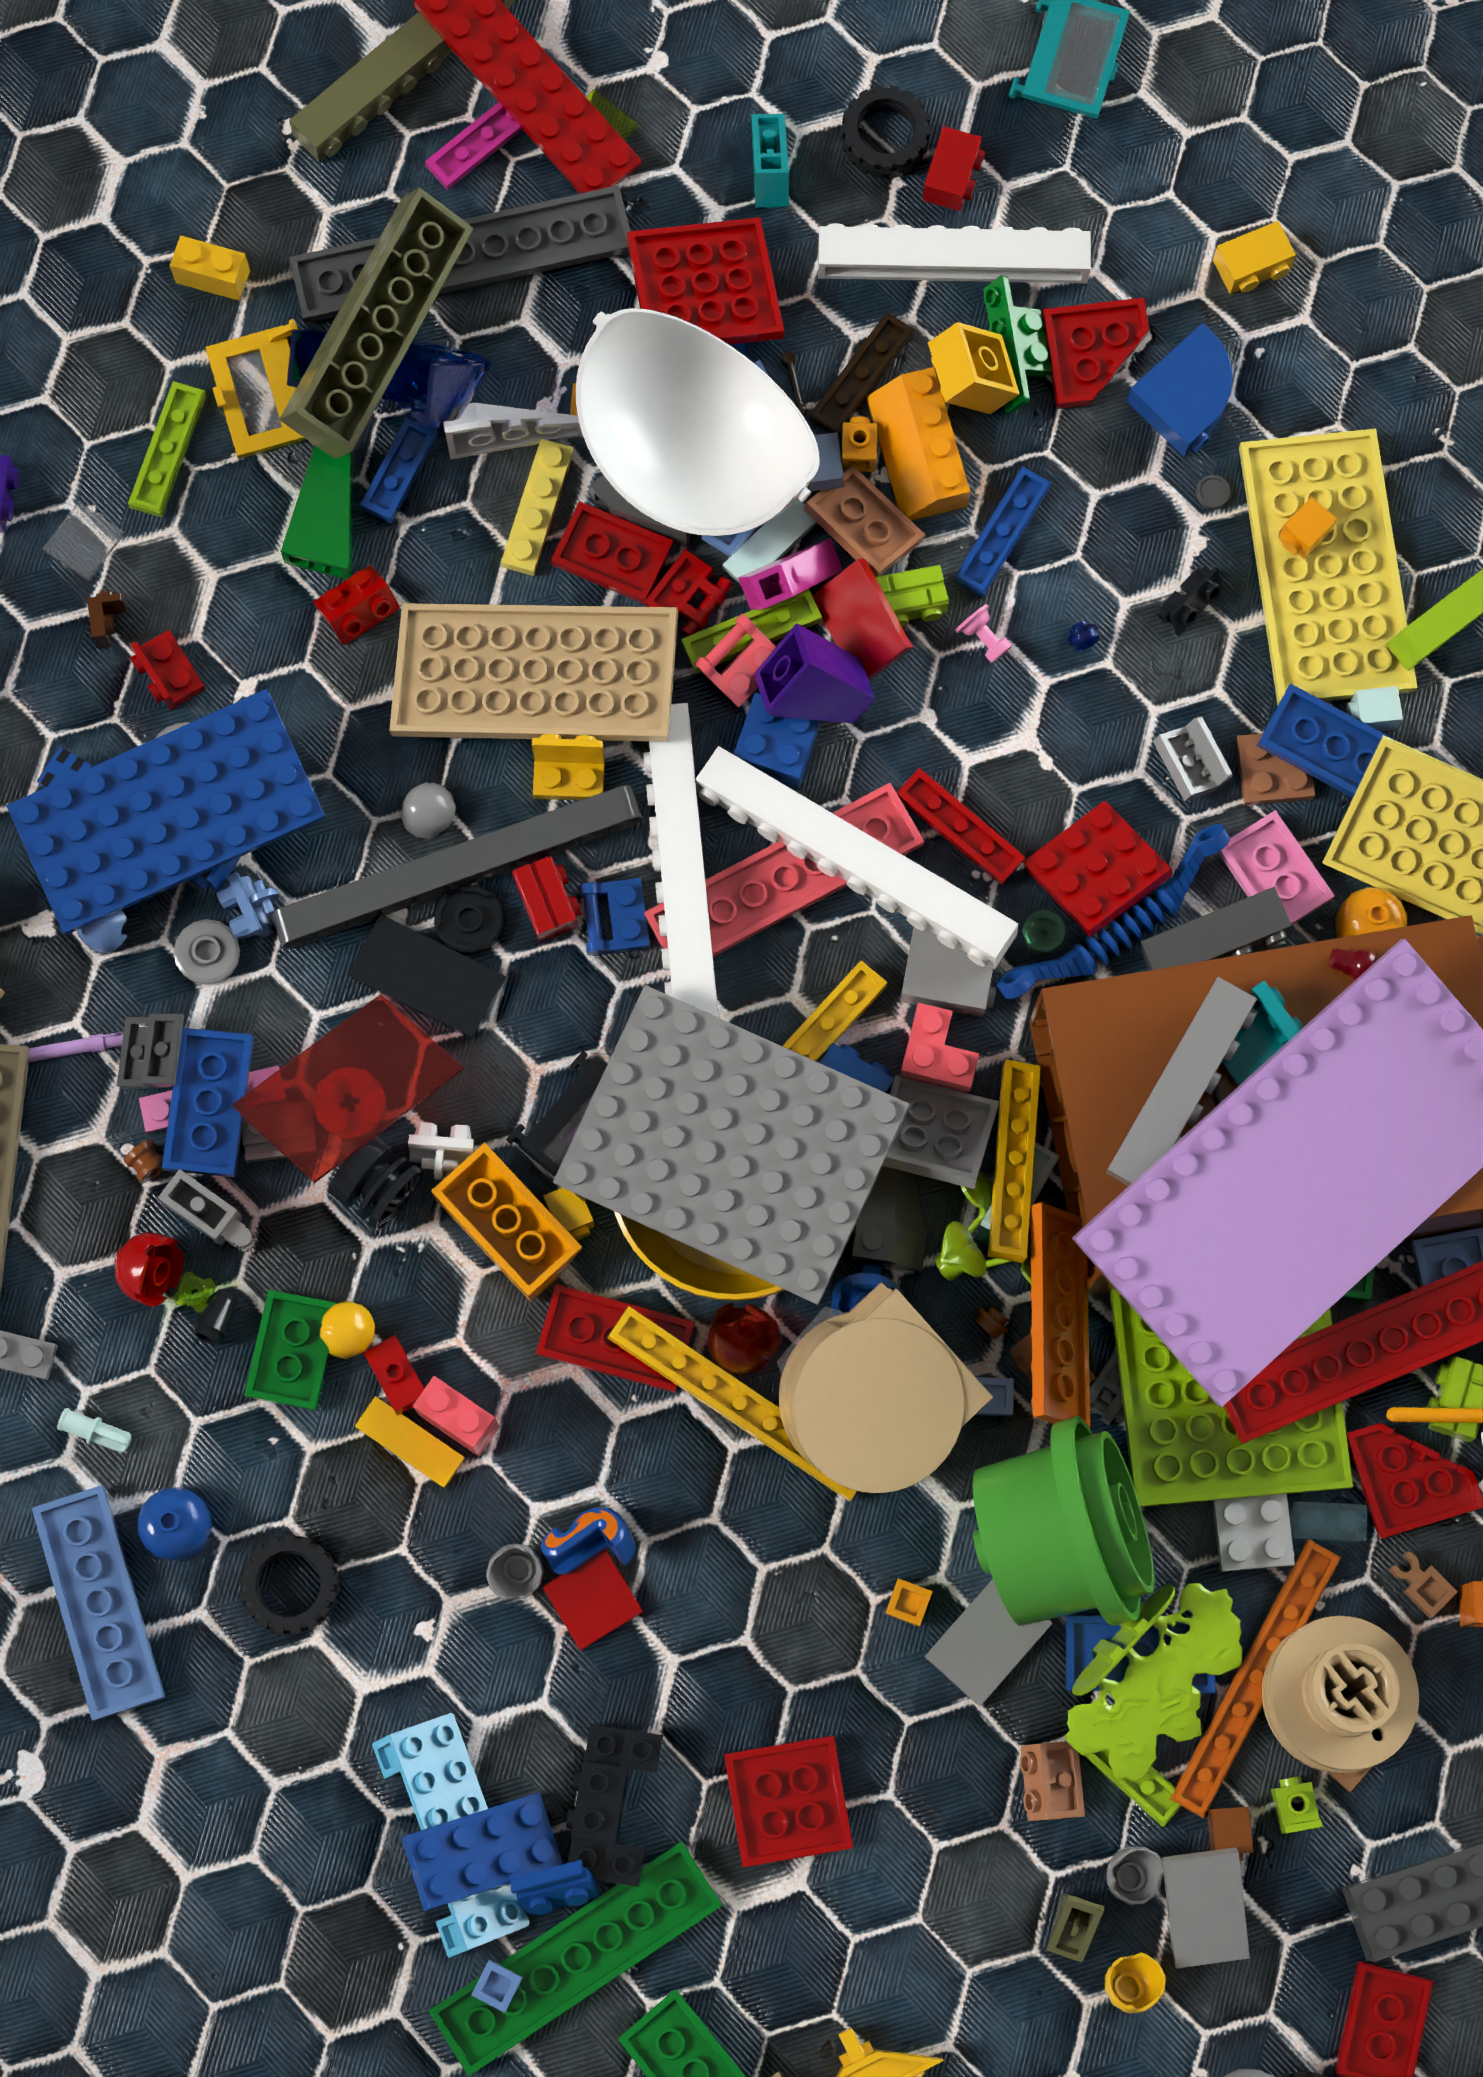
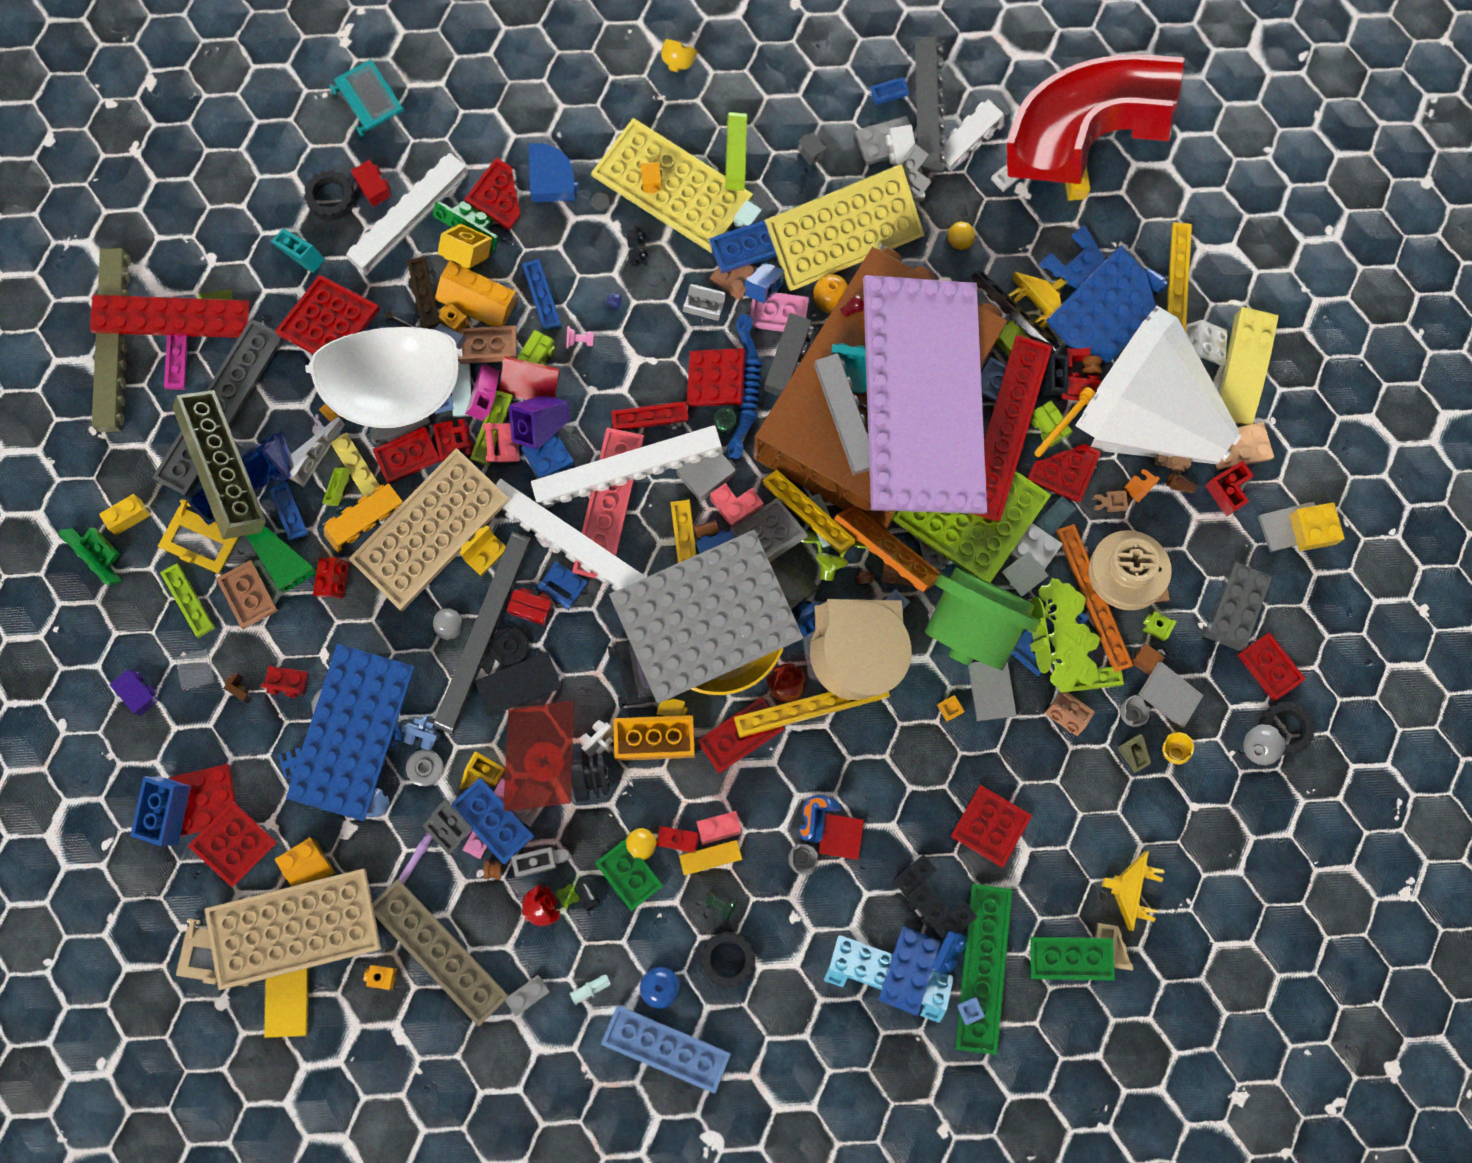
camera: 50 degrees left, 0 degrees up
yellow brick [1213,221,1296,295] -> none
none -> green bracket [58,527,122,586]
none -> nougat plate [216,560,278,629]
none -> lime plate [322,468,351,506]
none -> light orange wedge [324,483,403,553]
none -> yellow slope [460,751,505,789]
none -> dark orange piece [693,520,719,540]
none -> clear green piece [703,891,738,922]
none -> blue brick [744,262,784,304]
none -> white piece [1002,551,1049,597]

